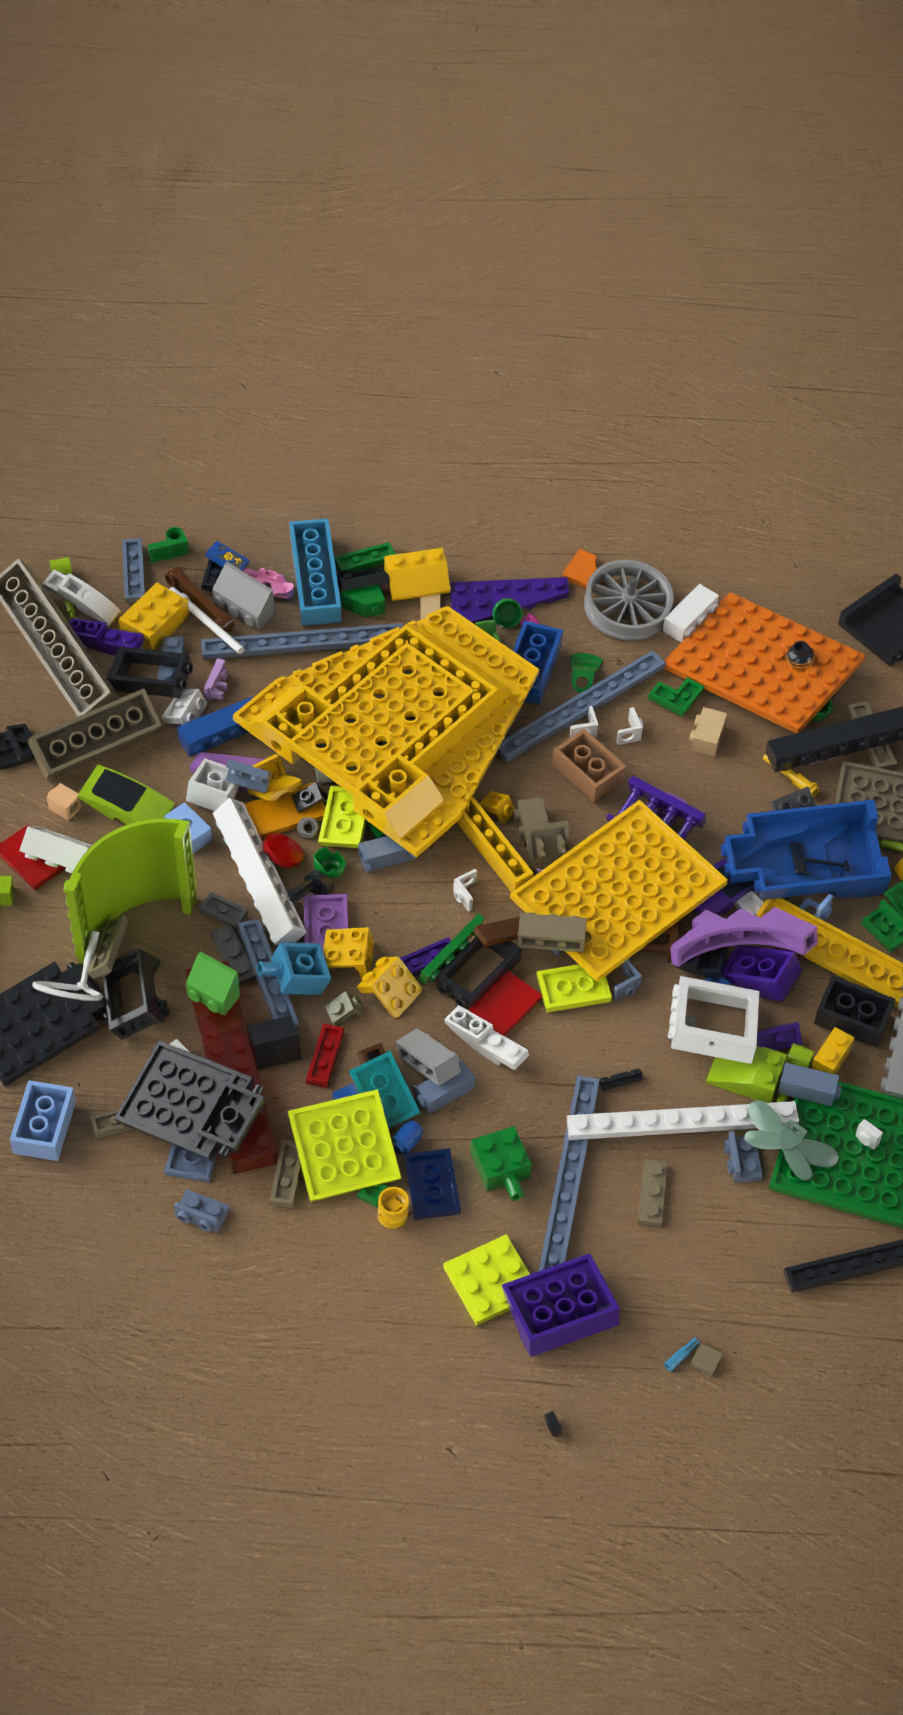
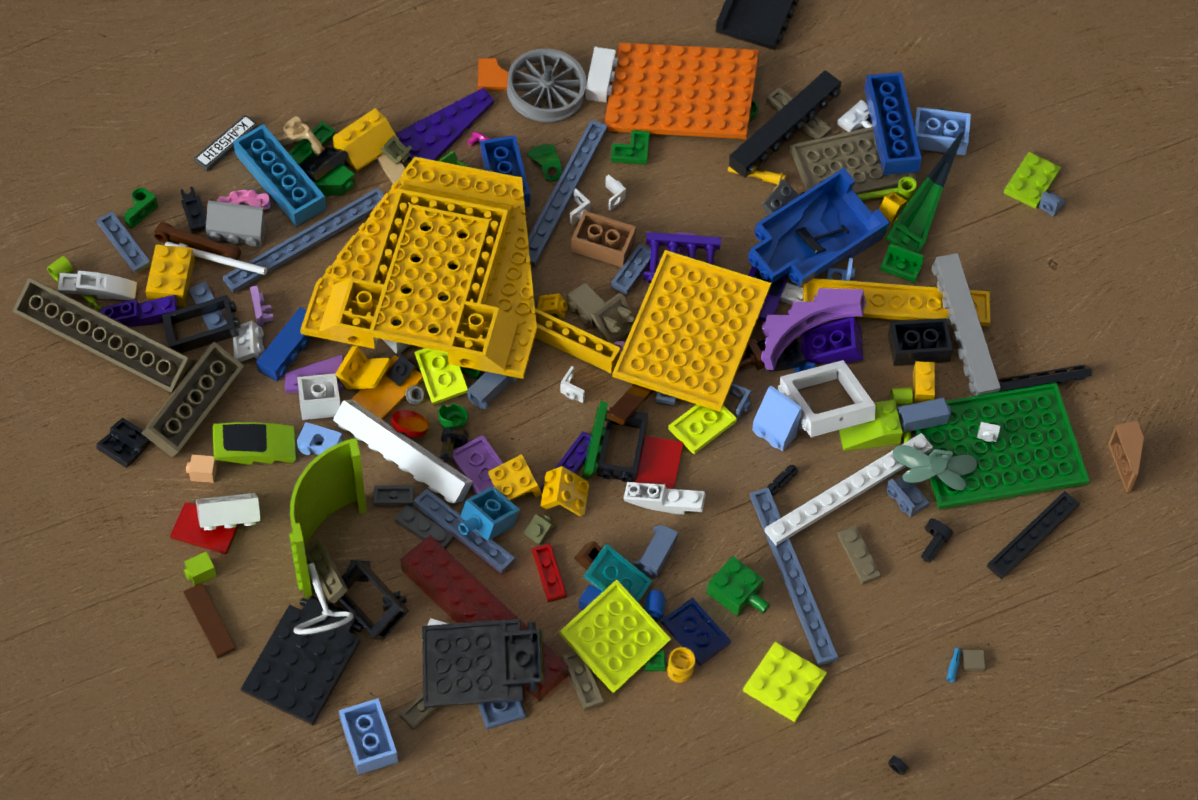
camera: 30 degrees left, 5 degrees up
sand blue bracket [174,1189,230,1233] -> none
bright green slope [186,951,240,1016] -> none
tile [205,541,250,571] -> none
sand blue bracket [226,759,272,793] -> none
black slope [247,1015,302,1070] -> none
light grey brick [396,1028,461,1086] -> none
green hair [492,598,523,628] -> none
dark purple slope [502,1253,620,1357] -> none
dark tan brick [518,912,587,952] -> none
tan brick [689,707,727,757] -> none
dark purple plate [756,1022,803,1051] -> none
black piece [786,641,815,669] -> none
none -> tile [194,115,258,171]
none -> tan animal [274,116,325,155]
none -> olive bracket [380,135,412,164]
none -> sand blue plate [611,244,651,295]
none -> light blue slope [752,386,802,452]
none -> black piece [921,518,953,563]

